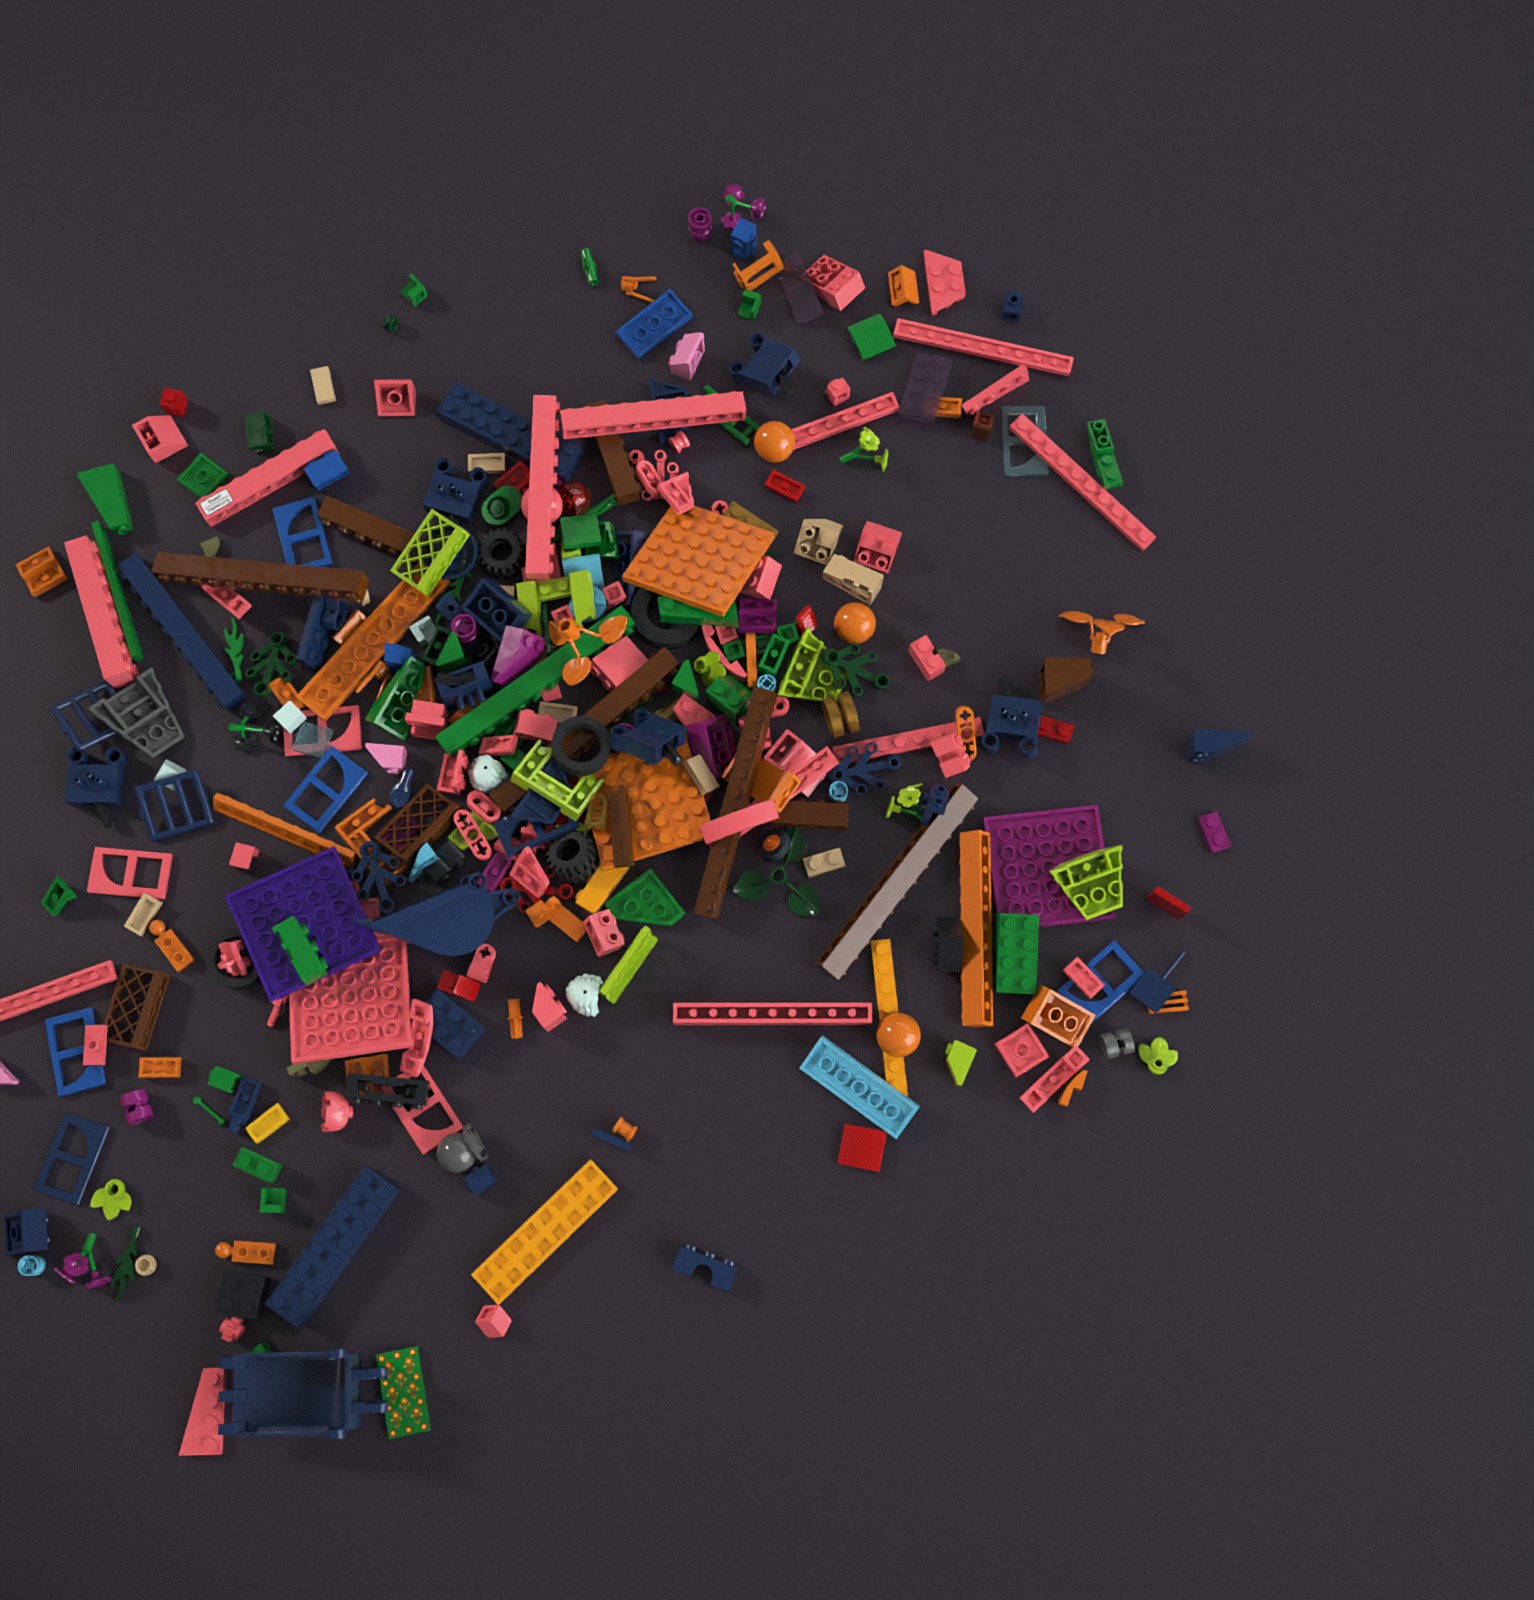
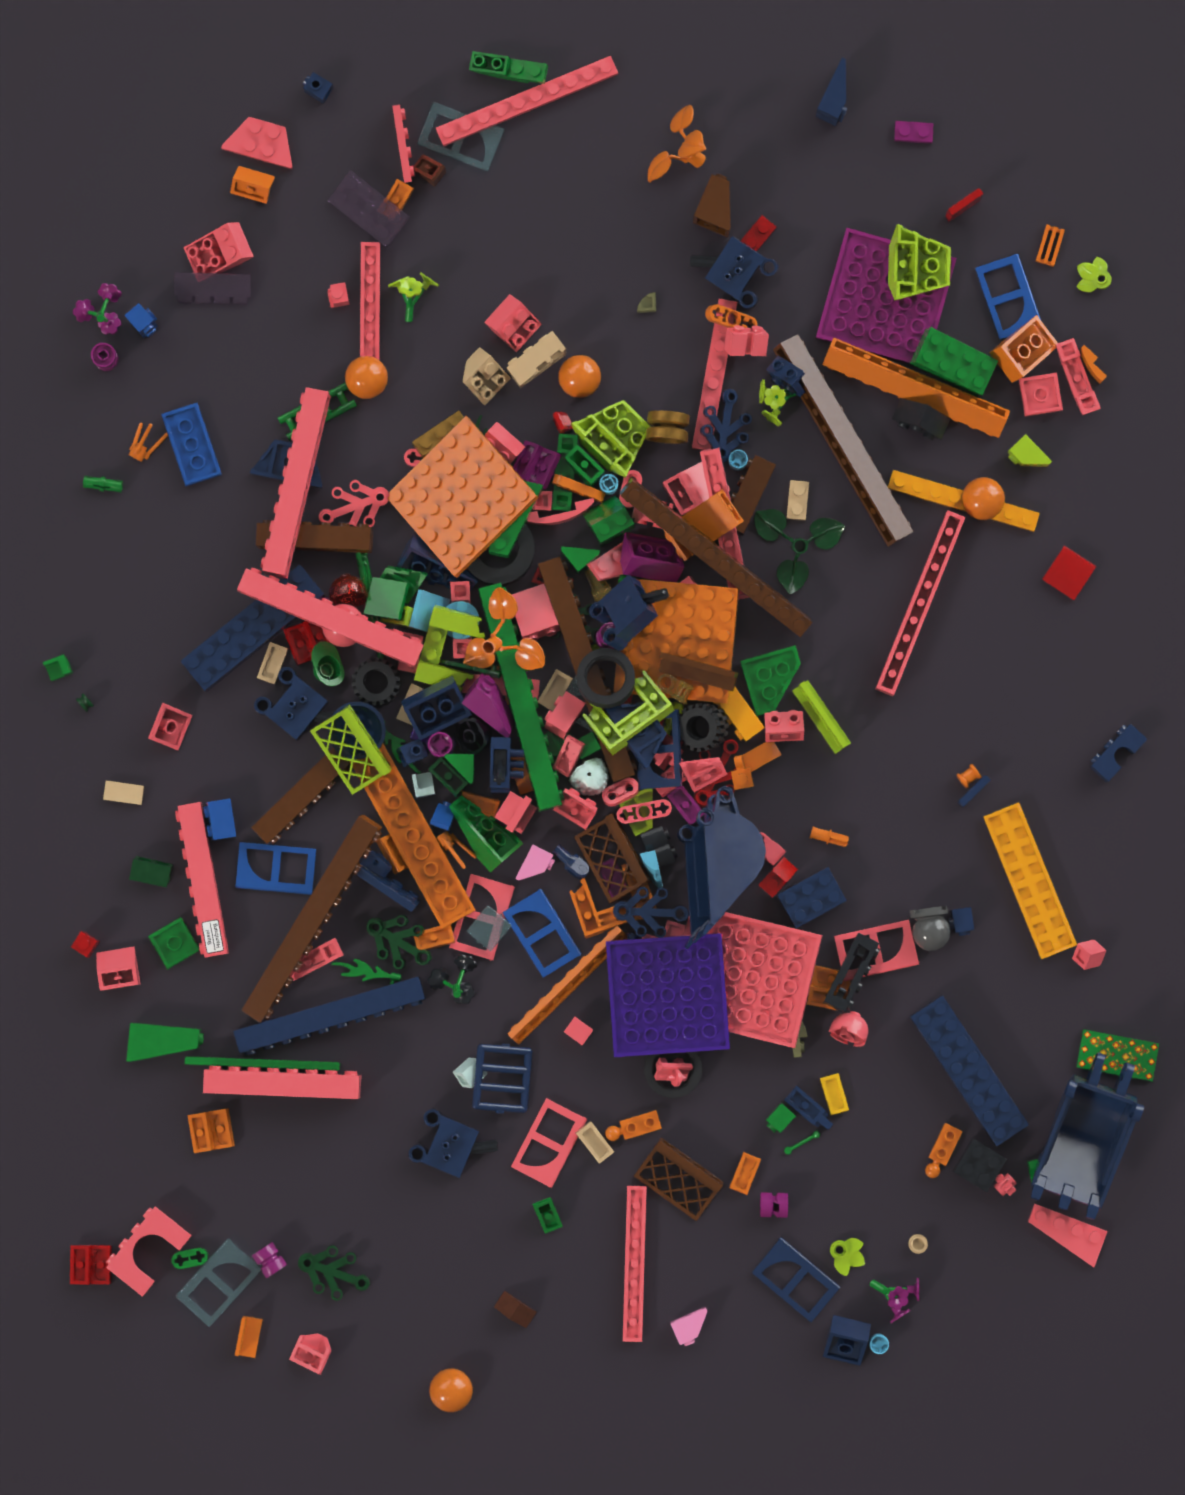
camera: 65 degrees left, 10 degrees up
blue window [45,1007,107,1097] -> none
dark blue bar [50,680,118,751] -> none
coral plate [83,1025,108,1066] -> none
dark grey wedge [87,667,184,759] -> none
dark green piece [110,1225,142,1302] -> none
olive tile [200,536,221,557] -> none
green brick [232,1147,283,1183] -> none
green panel [260,1188,287,1213] -> none
coral bar [267,995,289,1027] -> none
green wedge [272,916,329,986] -> none
light aqua panel [273,701,307,734] -> none
coral slope [400,998,433,1078] -> none
coral slope [532,982,567,1032] -> none
light aqua hair [566,973,603,1017] -> none
coral plate [635,460,662,495] -> none
coral wing [657,472,694,515] -> none
bright pink slope [668,332,705,381] -> none
coral wheel [668,431,690,454] -> none
tan tile [683,755,720,796] -> none
lime plate [694,651,726,687] -> none
coral slope [700,799,779,844] -> none
dark blue piece [729,333,801,396] -> none
orange panel [733,240,784,291] -> none
green panel [738,289,761,322] -> none
black wheel [757,829,791,862] -> none
red plate [764,469,806,503] -> none
medium azure plate [799,1035,920,1139] -> none
dark green plant [821,643,890,697] -> none
green slope [847,313,896,360] -> none
coral plate [893,318,1074,377] -> none
coral brick [908,635,946,681] -> none
coral plate [1062,956,1105,999] -> none
flat silver wheel [1099,1027,1135,1060] -> none
dark blue piece [1129,951,1185,1014] -> none

